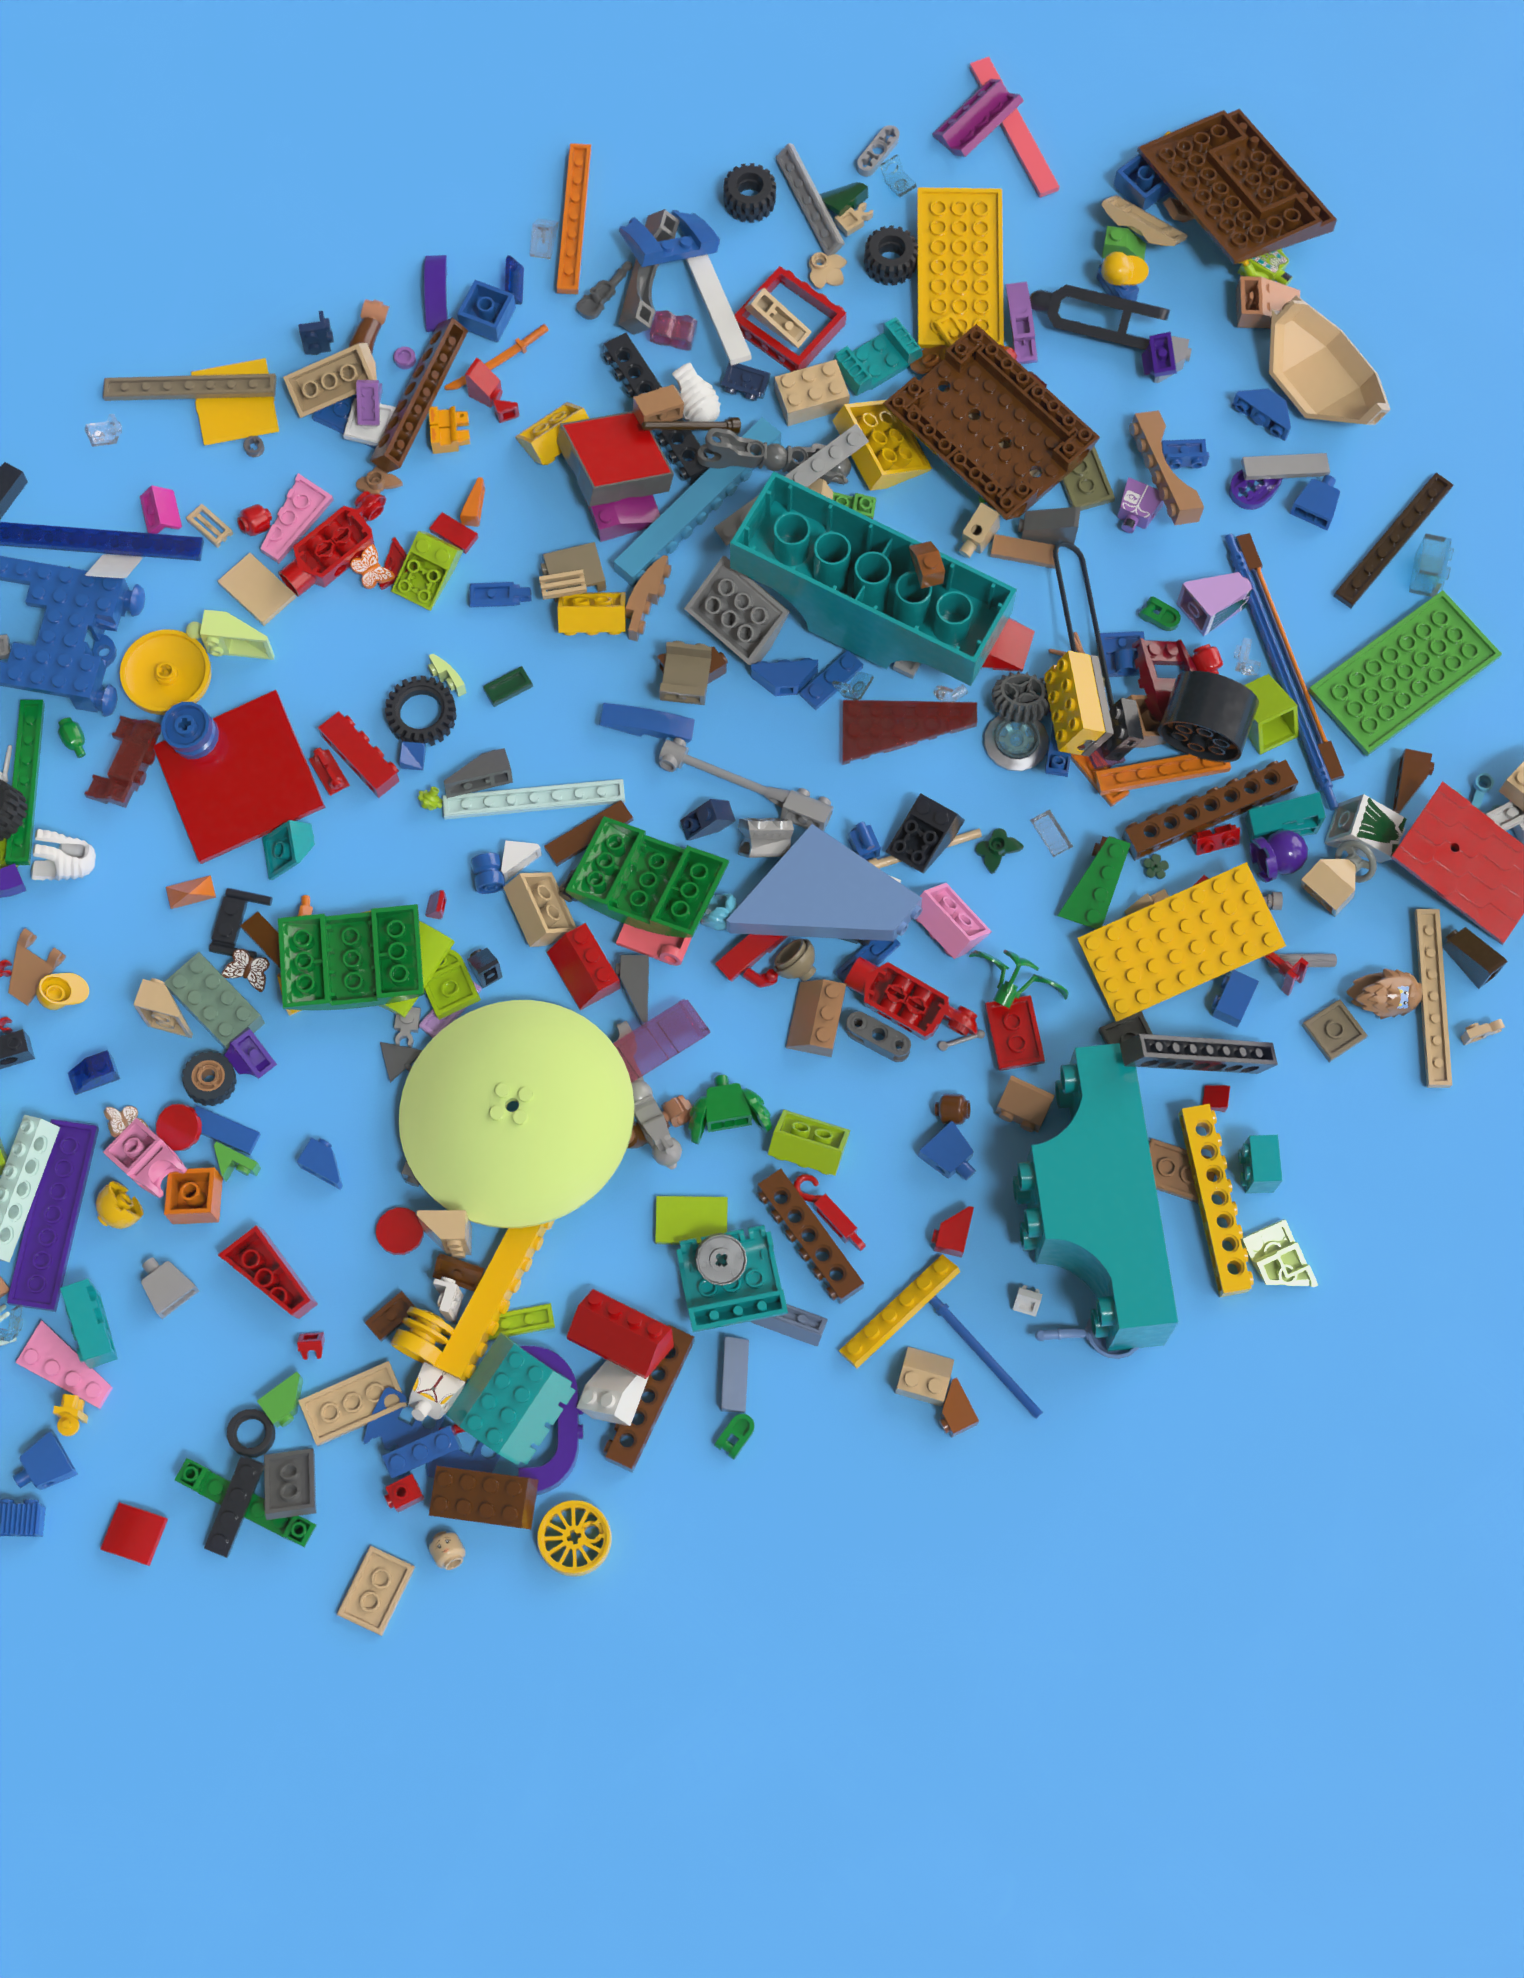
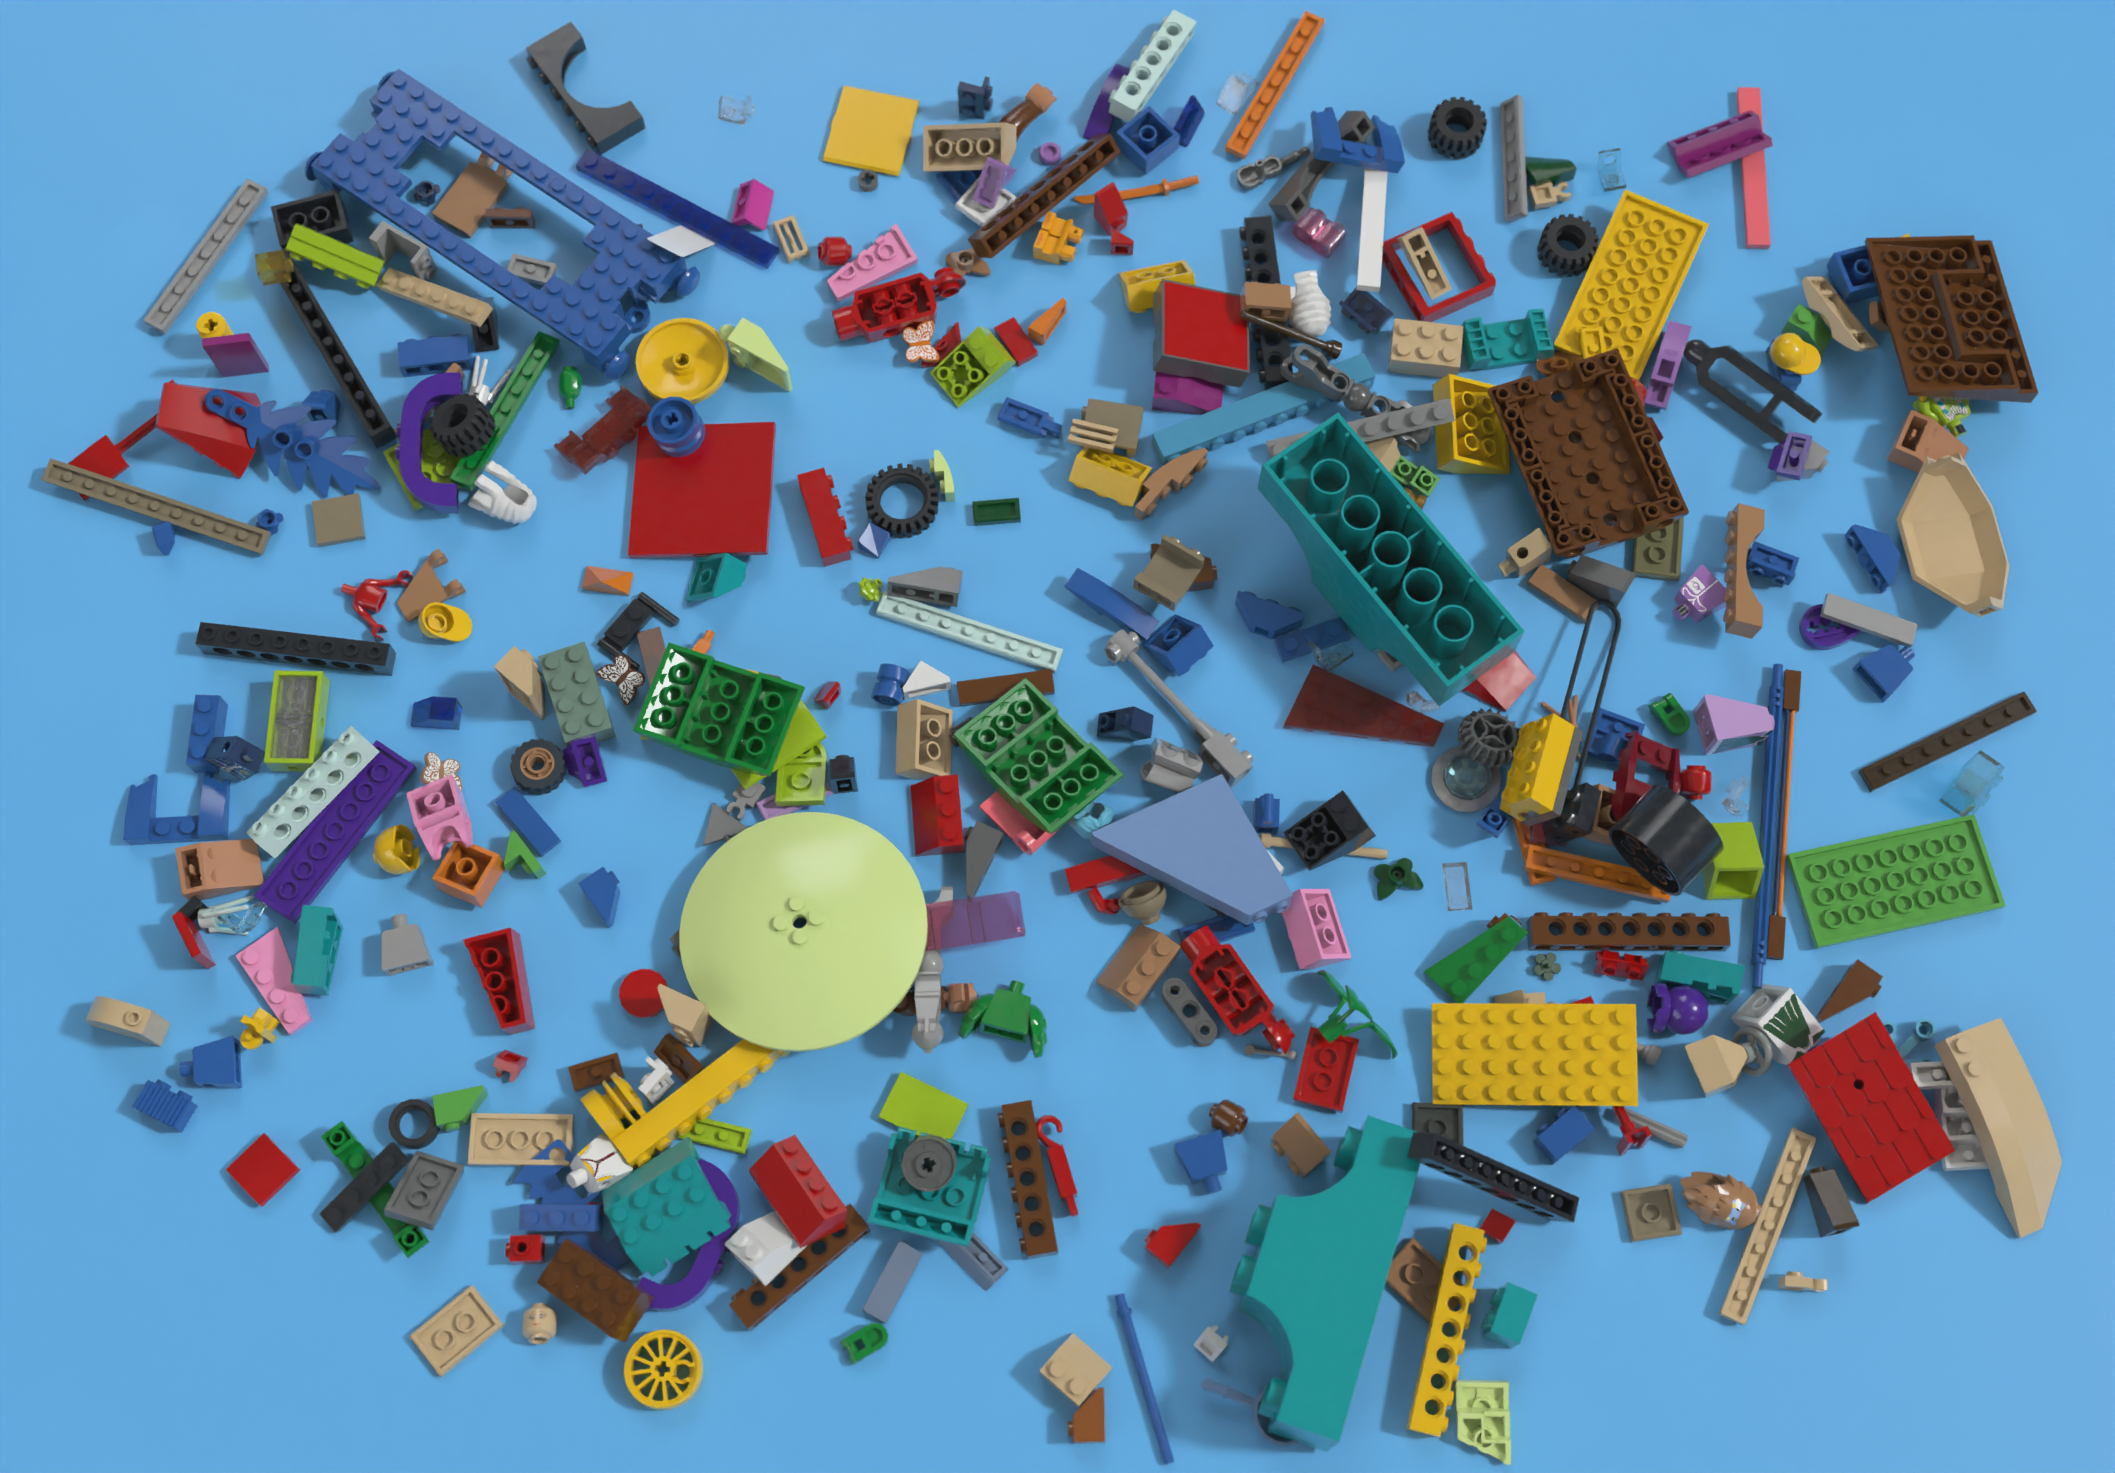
camera: 25 degrees right, 0 degrees up
dark tan tile [103,373,277,401] -> none
red tile [156,1104,202,1151] -> none
tan tile [218,553,296,626] -> none
red hinge [309,748,350,796] -> none
light grey slope [684,556,790,665] -> none
lime slope [768,1109,851,1176] -> none
tan plate [809,252,847,289] -> none
yellow plate [839,1254,960,1369] -> none
light grey beam [857,125,899,177] -> none
dark orange slope [909,541,945,588] -> none
none -> light aqua brick [1108,10,1197,122]
none -> blue slope [1142,614,1214,677]

